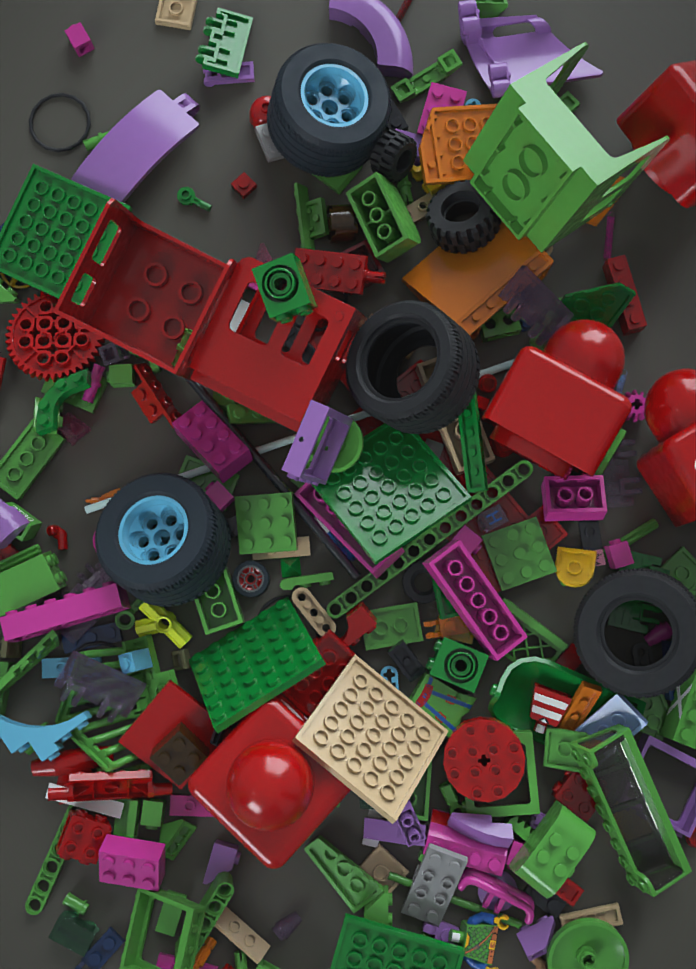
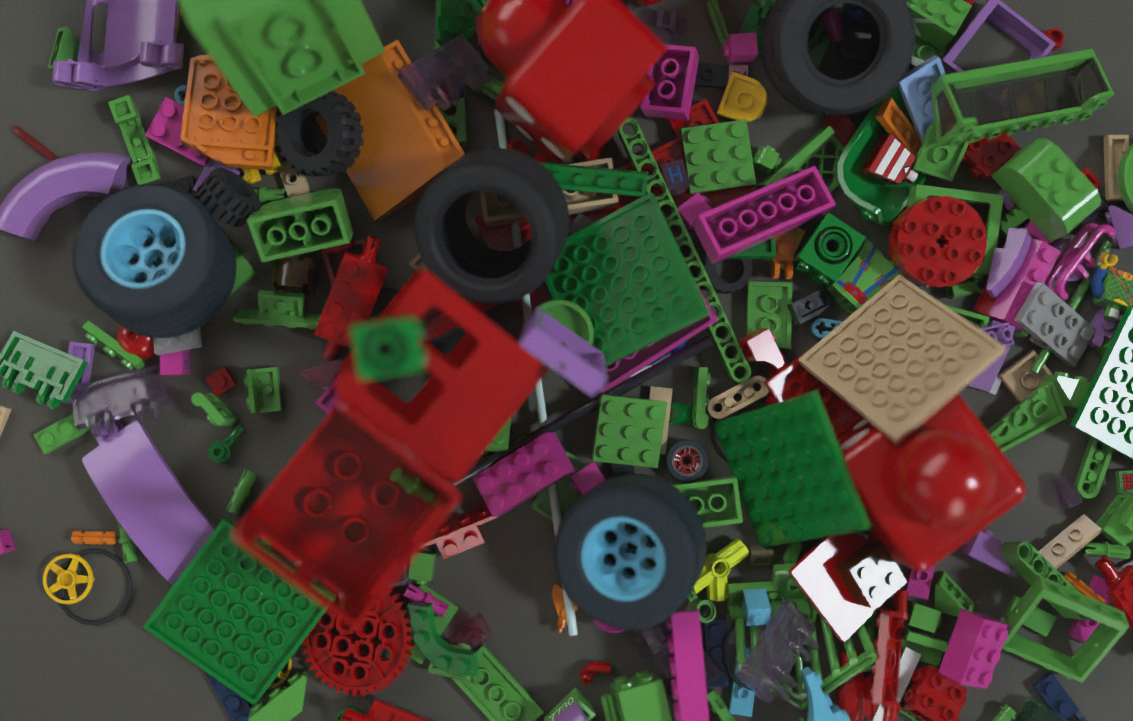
camera: 85 degrees left, 5 degrees up
none -> bright green plate [34,403,105,454]
none -> yellow wheel [43,554,95,604]
none -> clear purple hinge [71,364,170,438]
none -> orange axle [71,530,118,545]
none -> bright green plate [82,321,145,373]
none -> dark pink brick [160,349,190,376]
none -> bright green plate [191,392,239,426]
none -> bright green pin [225,469,258,515]
none -> bright green bracket [244,367,283,414]
none -> bright green plate [753,145,782,175]
none -> bright green bar [780,541,804,565]
none -> bright green plate [1074,438,1113,499]

